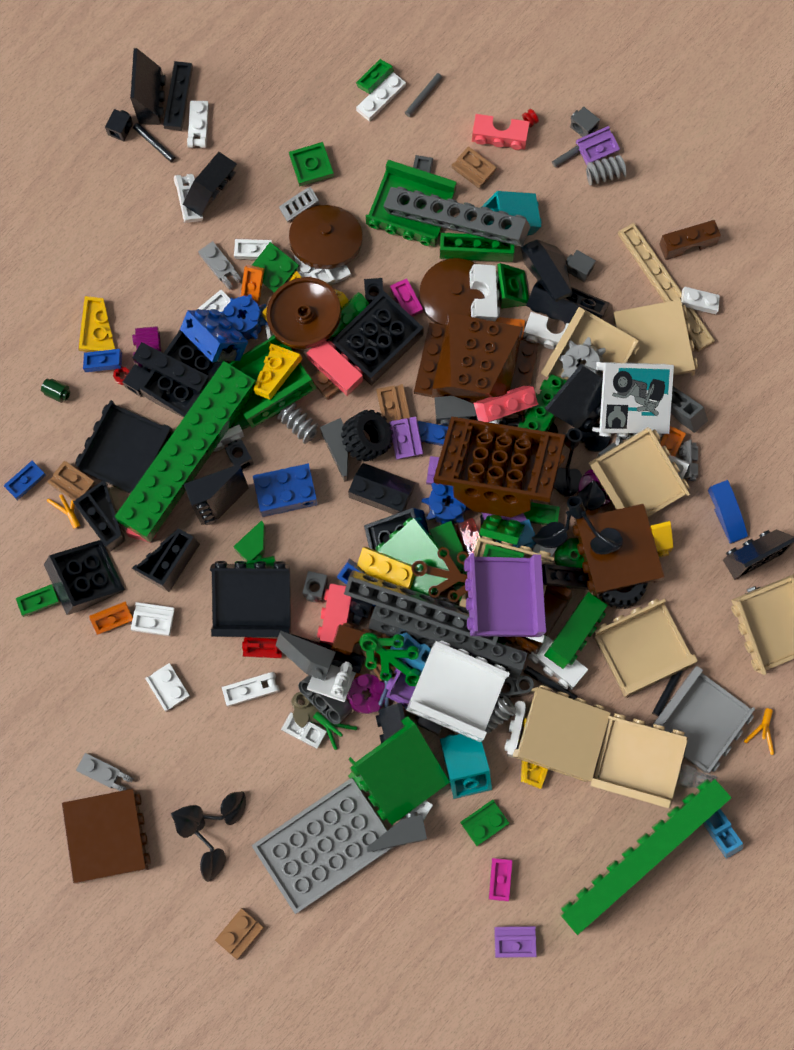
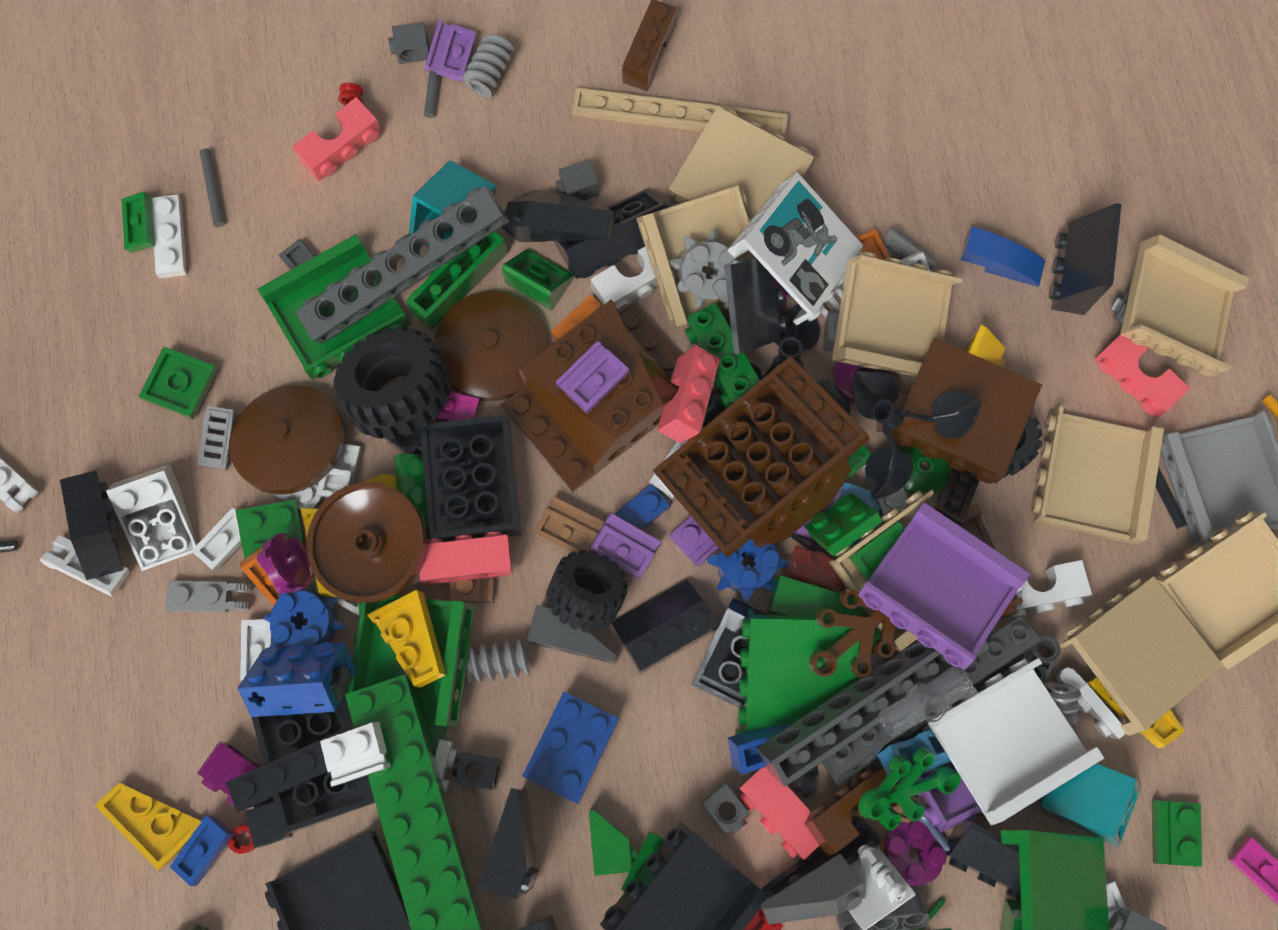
camera: 55 degrees left, 0 degrees up
yellow wing [357,547,417,589] -> none
dark grey slope [434,396,478,426] -> none
medium nougat plate [452,146,496,189] -> none
white arch [469,264,500,322] -> none
black bar [524,665,578,700] -> none
green brick [544,592,607,669] -> none
dark grey slope [671,386,708,433] -> none
white plate [681,287,720,315] -> none
none -> white slope [106,463,197,571]
none -> magenta plate [257,533,314,594]
none -> white plate [320,722,391,786]
none -> black tyre [333,327,452,439]
none -> medium lavender plate [556,341,629,414]
none -> clear piece [878,667,974,738]
none -> coral arch [1094,335,1190,418]

